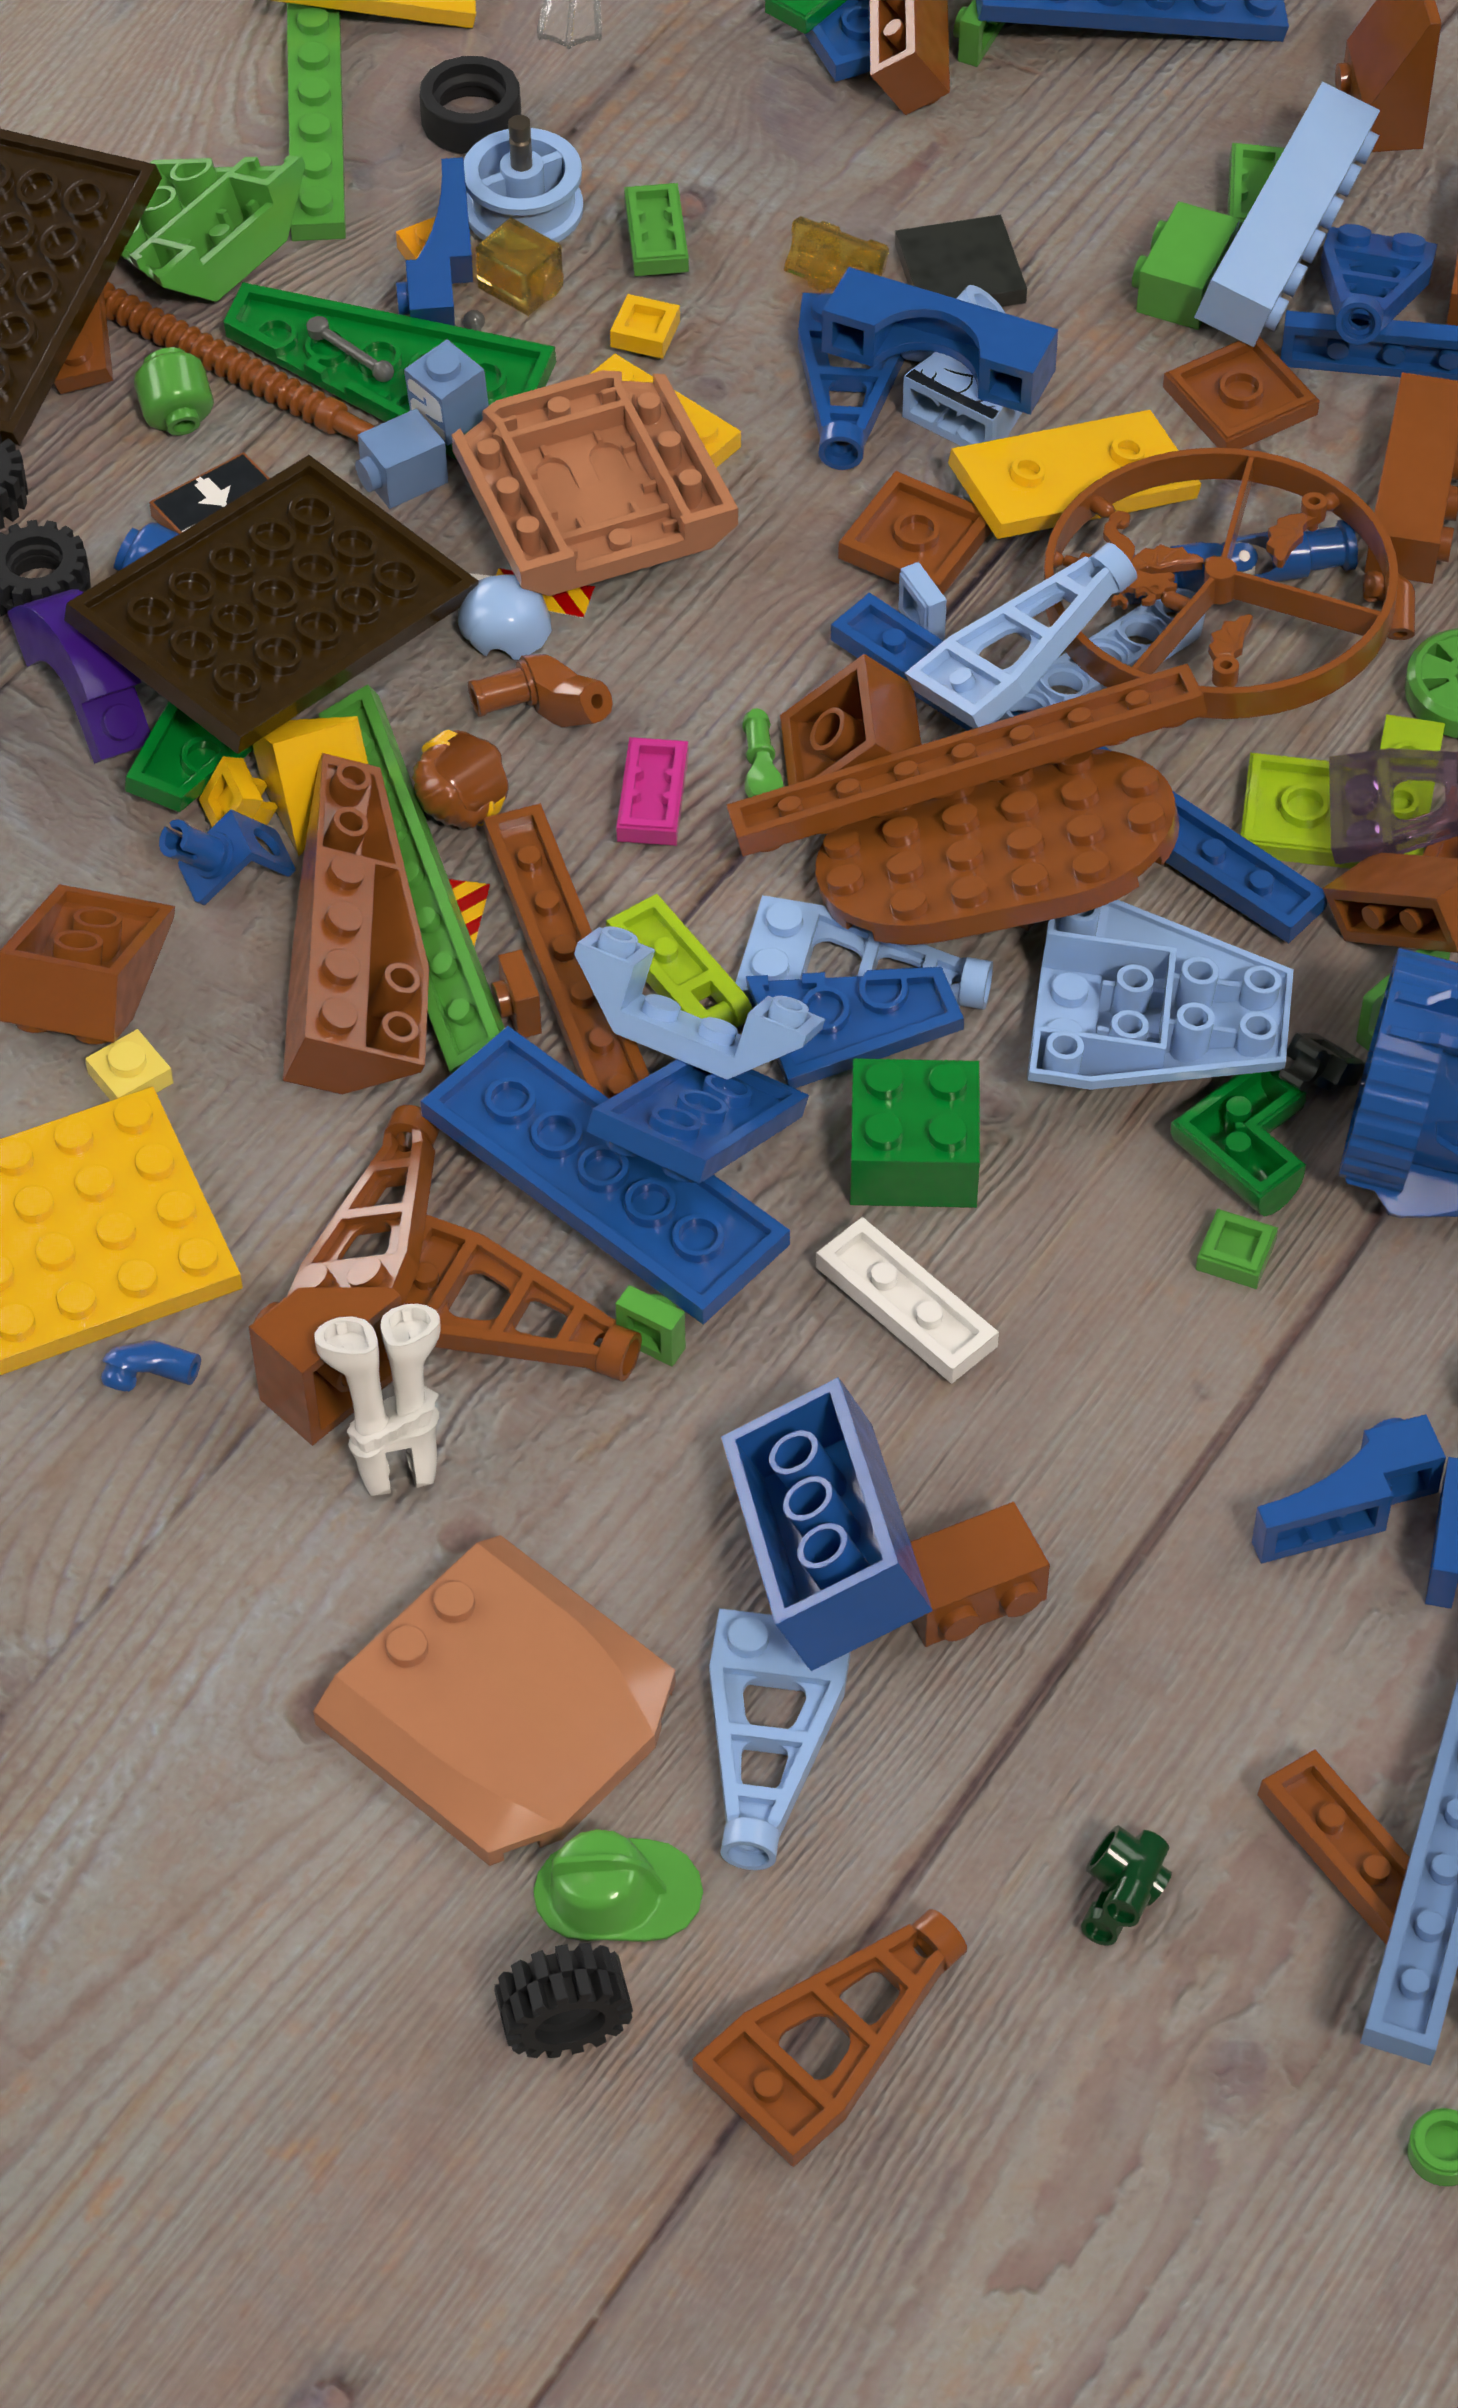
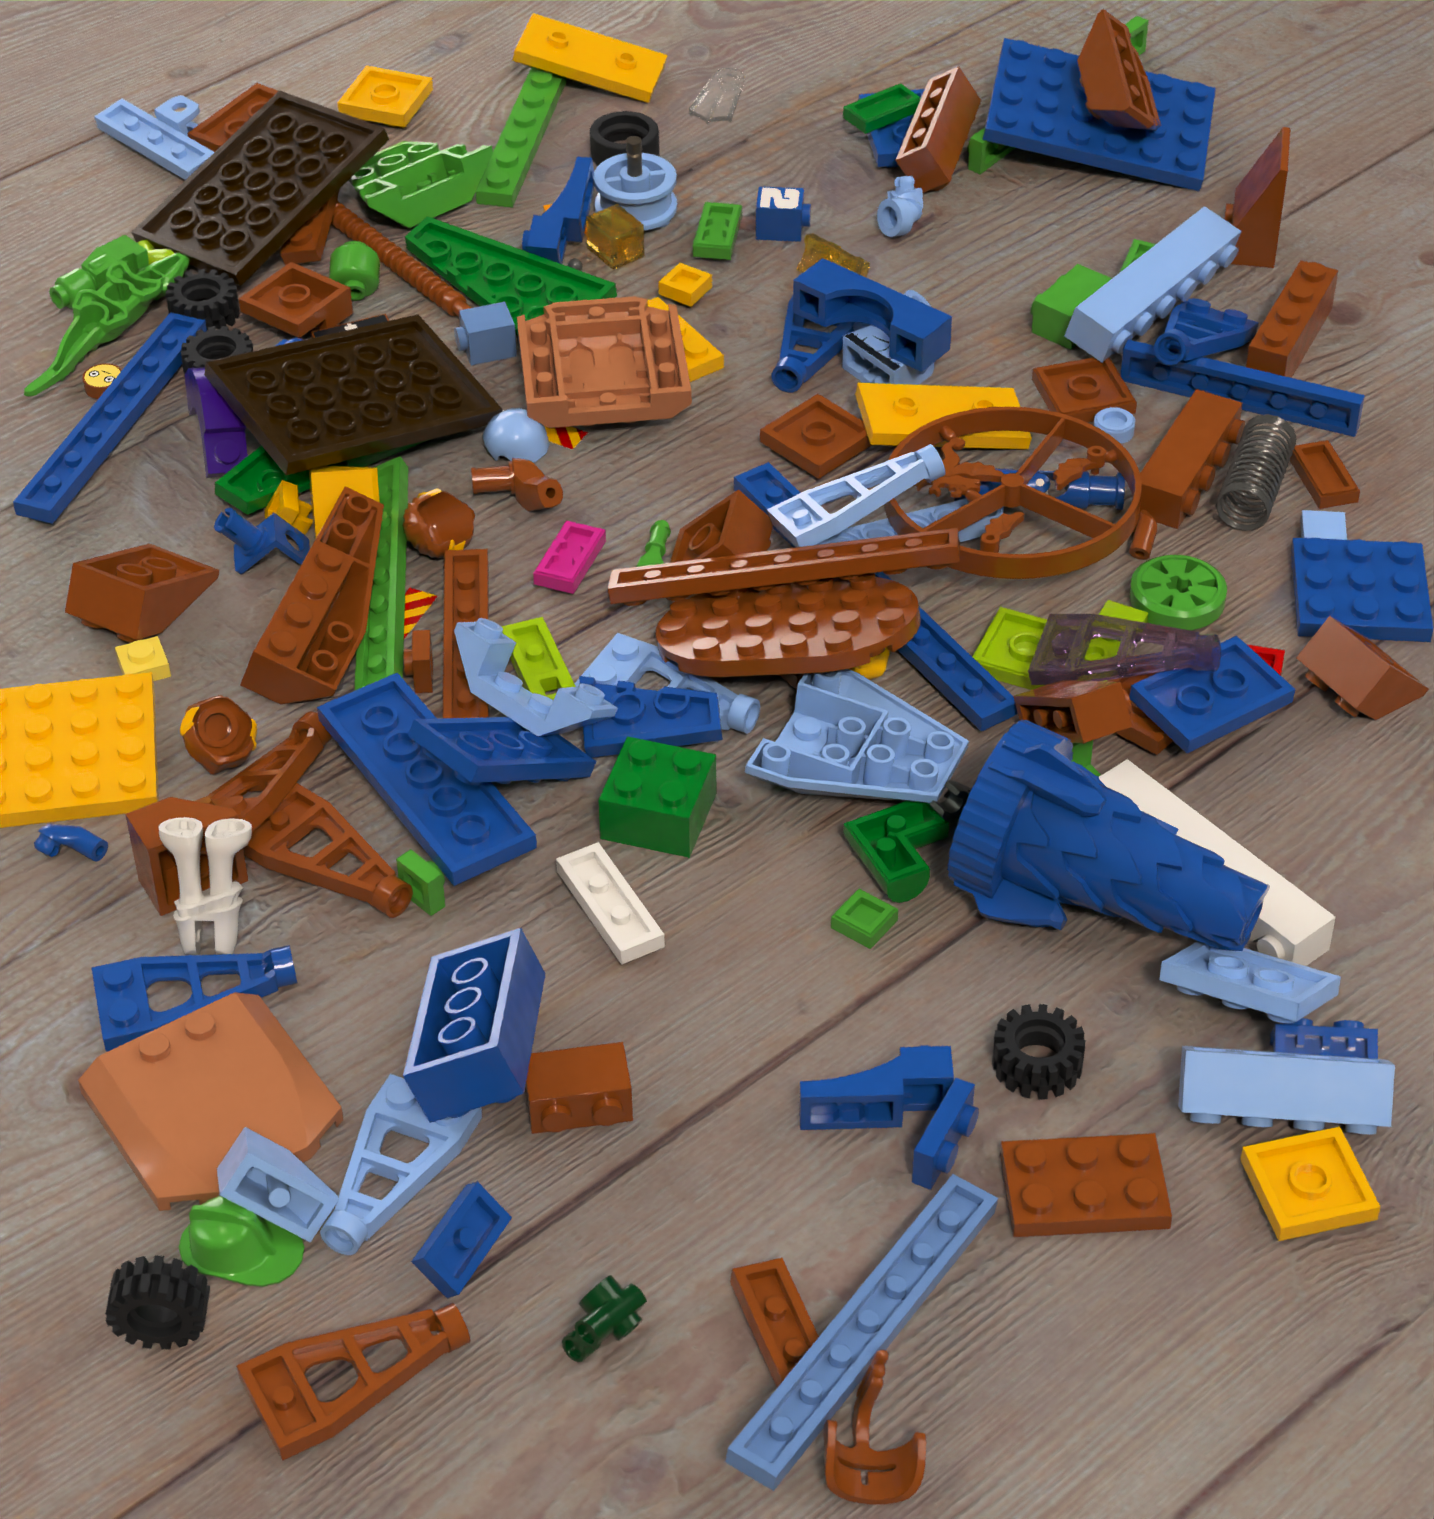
camera: 15 degrees right, 10 degrees down
dark grey hinge [306,316,394,383] -> none
medium blue brick [404,339,489,446] -> none
pearl dark grey tile [895,214,1027,307] -> none
light blue tile [898,562,947,640] -> none
none -> blue plate [91,945,297,1052]
none -> dark orange hair [180,695,257,774]
none -> light blue slope [217,1127,339,1242]
none -> dark orange plate [239,262,353,338]
none -> yellow plate [337,66,433,127]
none -> blue plate [411,1181,512,1298]
none -> blue brick [756,186,811,242]
none -> light blue arm [877,176,923,237]
none -> light blue tile [1094,407,1135,444]

